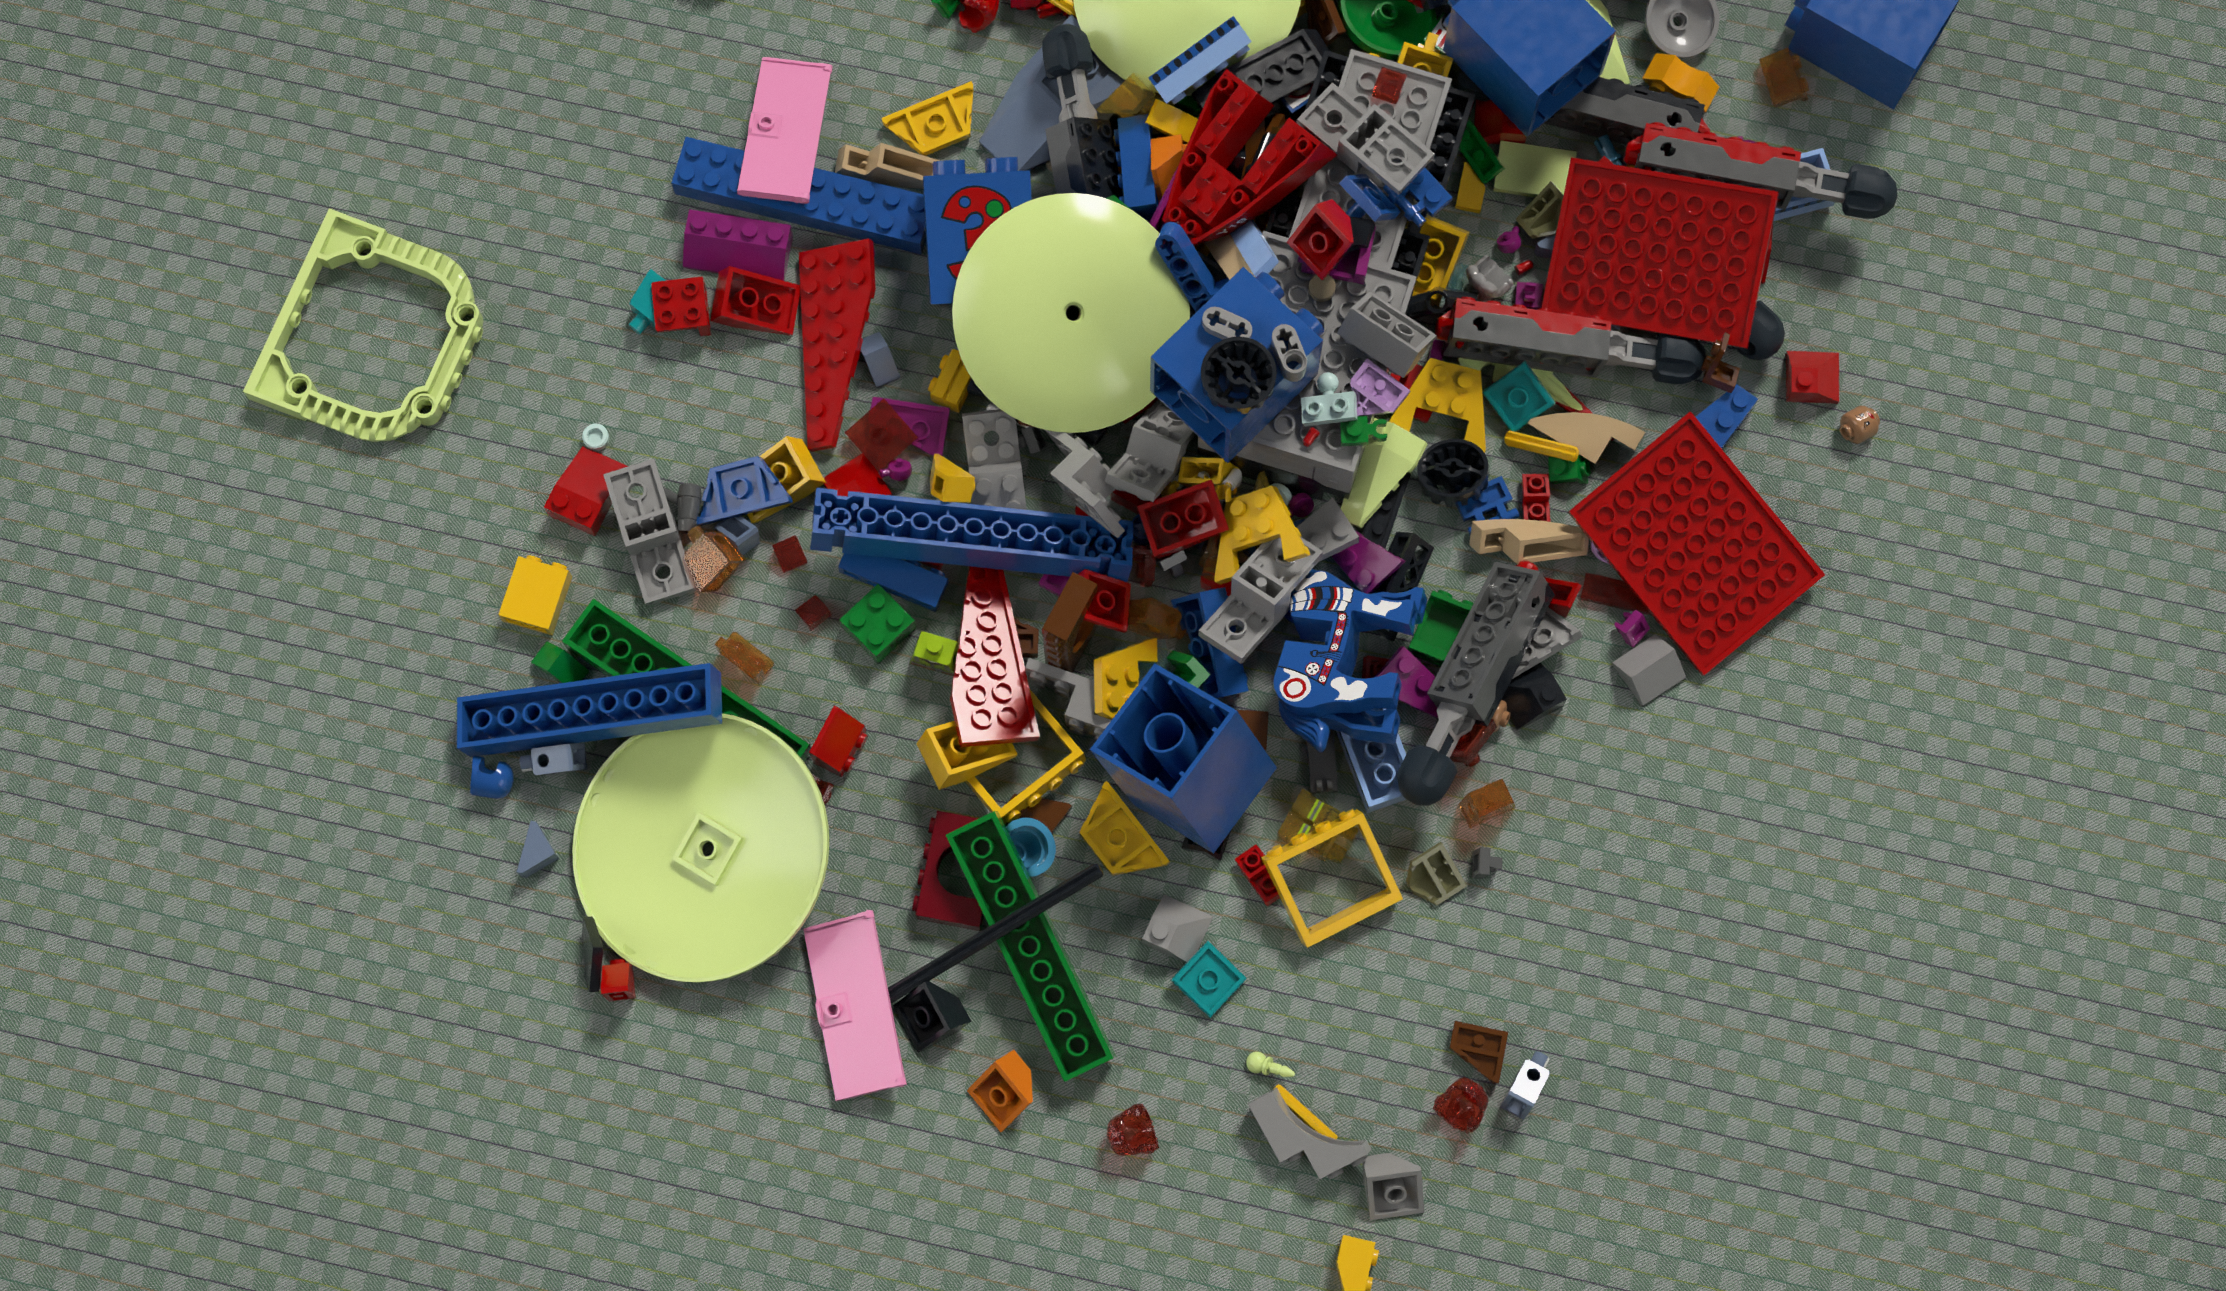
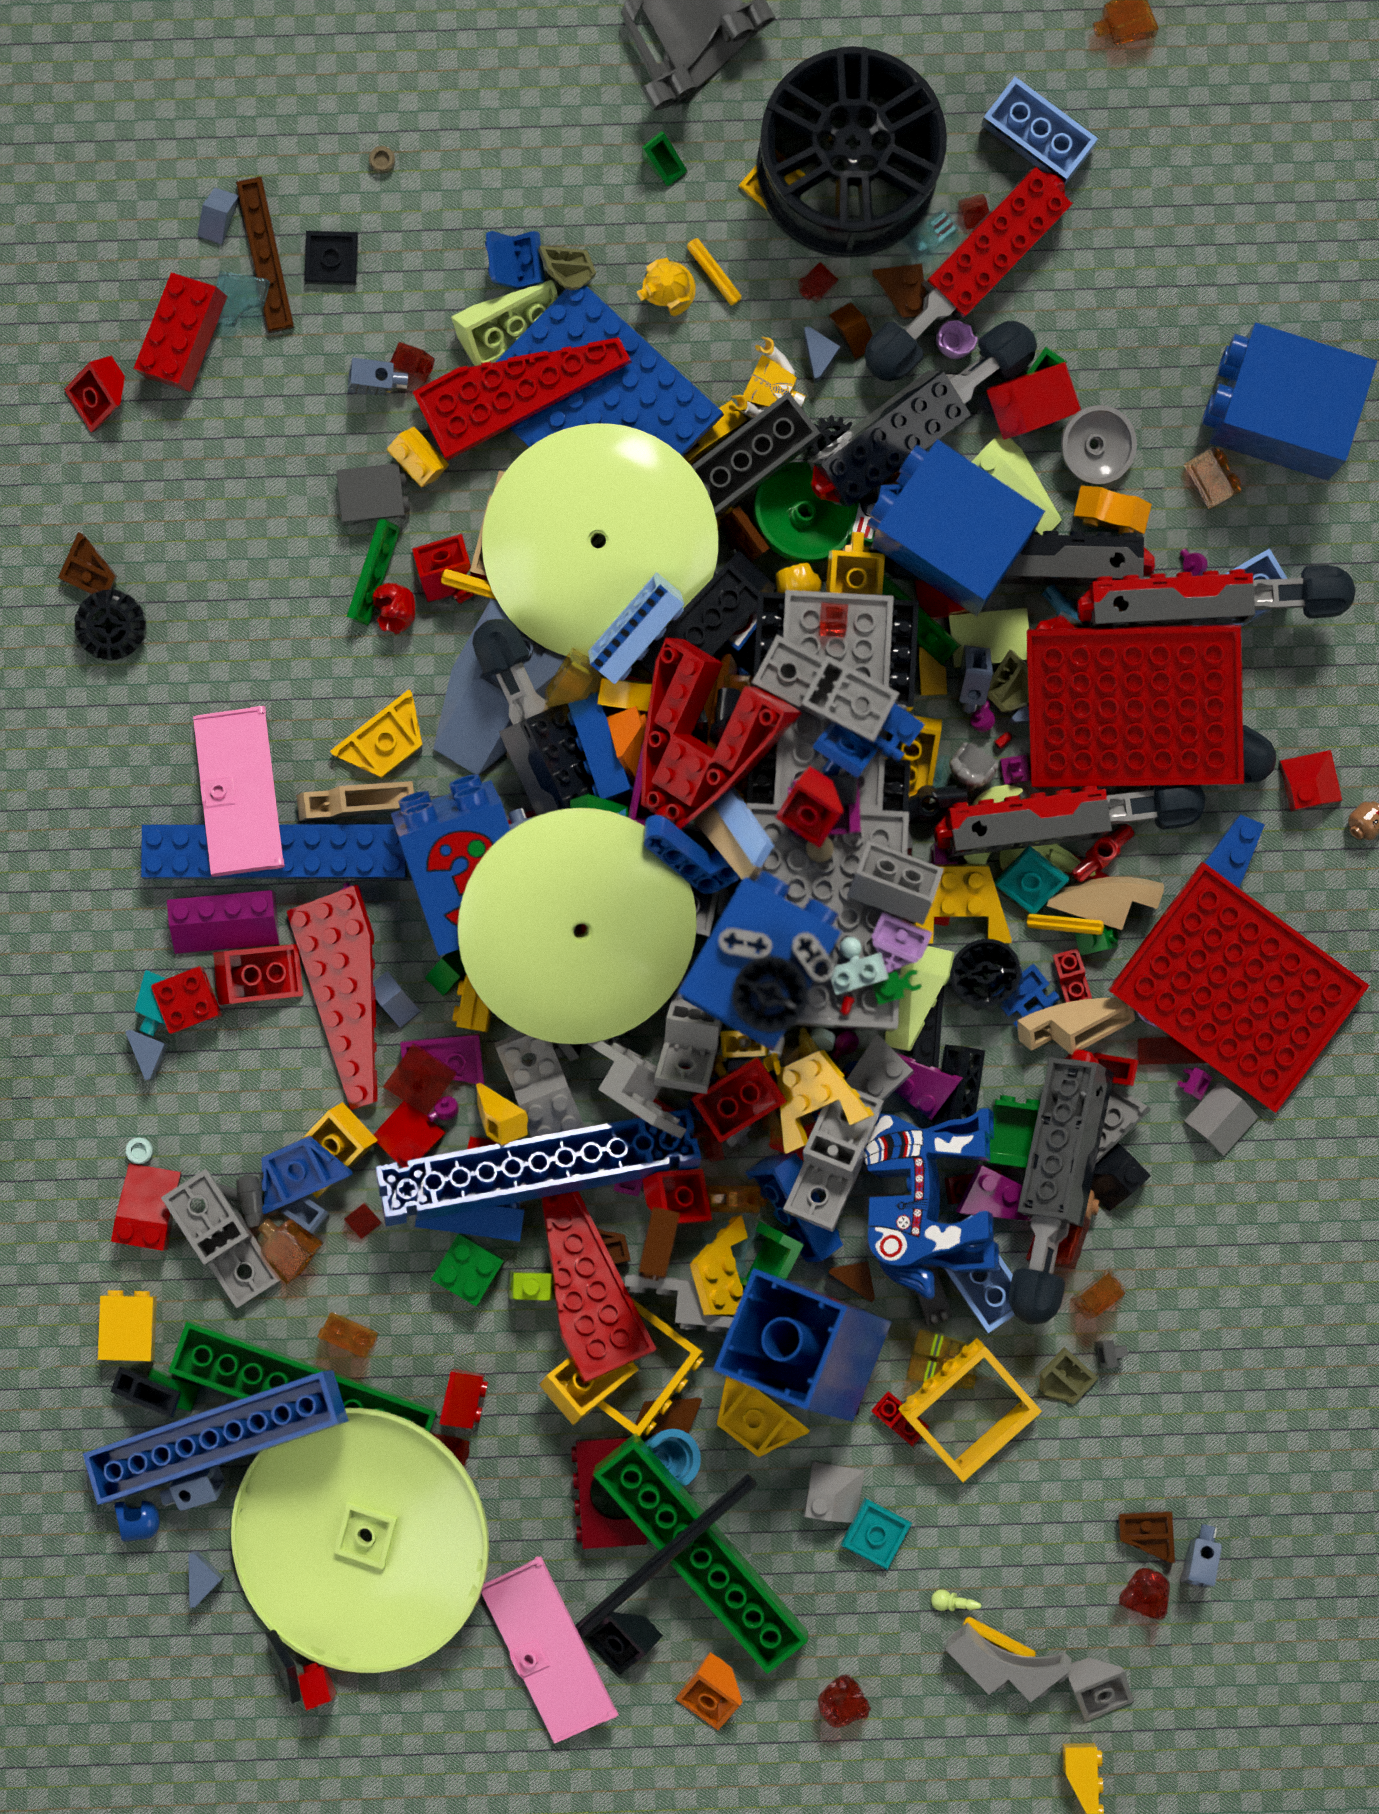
camera: 15 degrees left, 10 degrees up
clear red slope [795,595,832,631] -> none
reddish brown bracket [1701,332,1740,393] -> none
none -> black slope [110,1367,182,1418]
none -> sand blue slope [125,1030,168,1081]
none -> green slope [425,949,466,996]
none -> sand blue torso [958,645,993,713]
none -> red axle [1072,824,1135,882]

